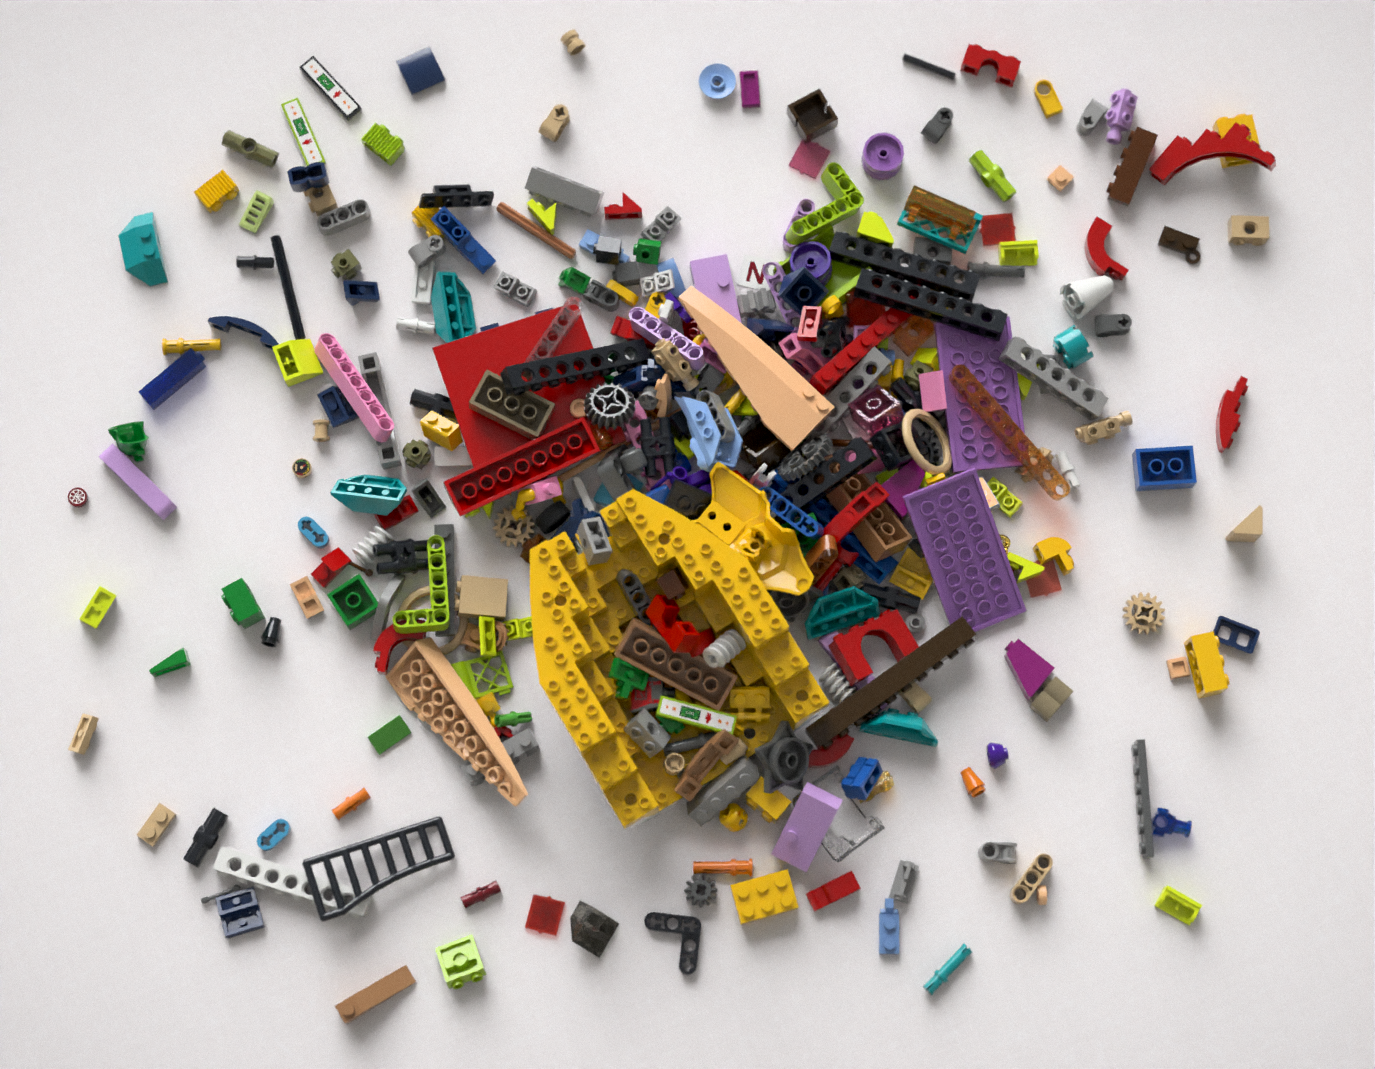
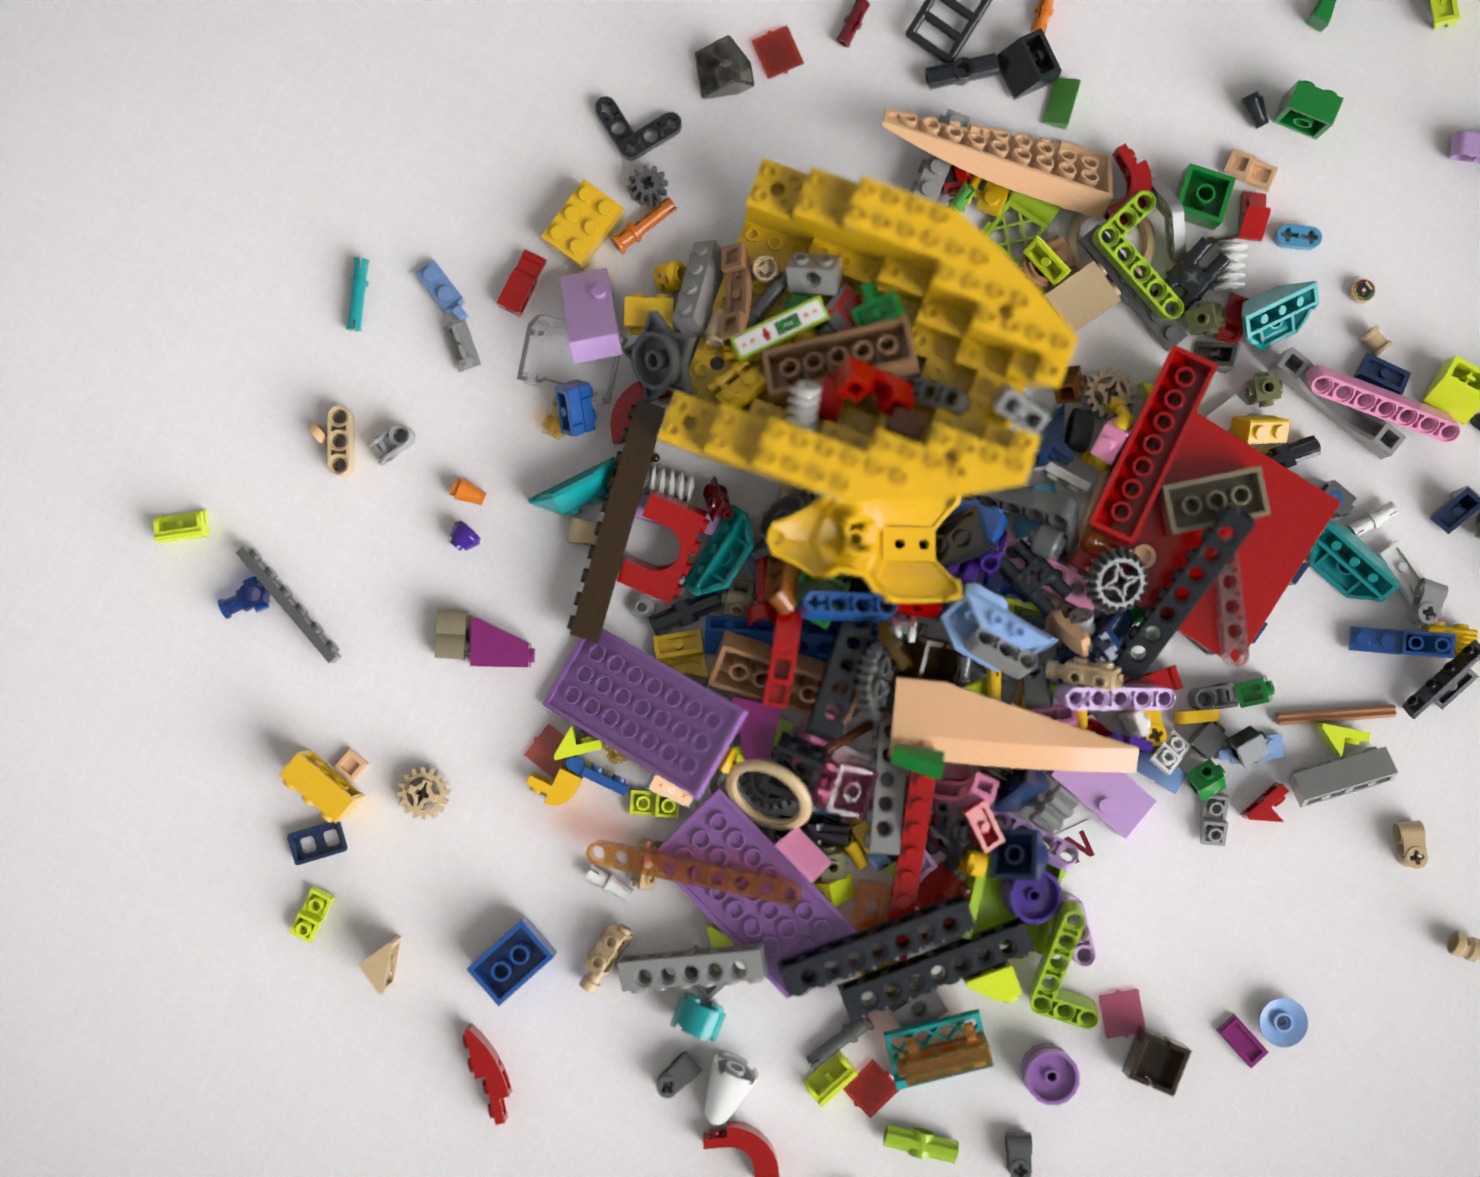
camera: 140 degrees right, 10 degrees up
light grey slope [493,271,537,307] -> none
none -> neon yellow slope [289,885,335,944]
none -> blue hinge [566,756,629,796]
none -> dark red hinge [703,476,734,522]
none -> dark brown hinge [877,619,914,672]
none -> green slope [891,745,944,780]
none -> black piece [925,53,1000,90]
none -> black slope [996,28,1062,100]
none -> olive brick [1185,300,1227,337]
none -> dark grey brick [1321,480,1357,519]

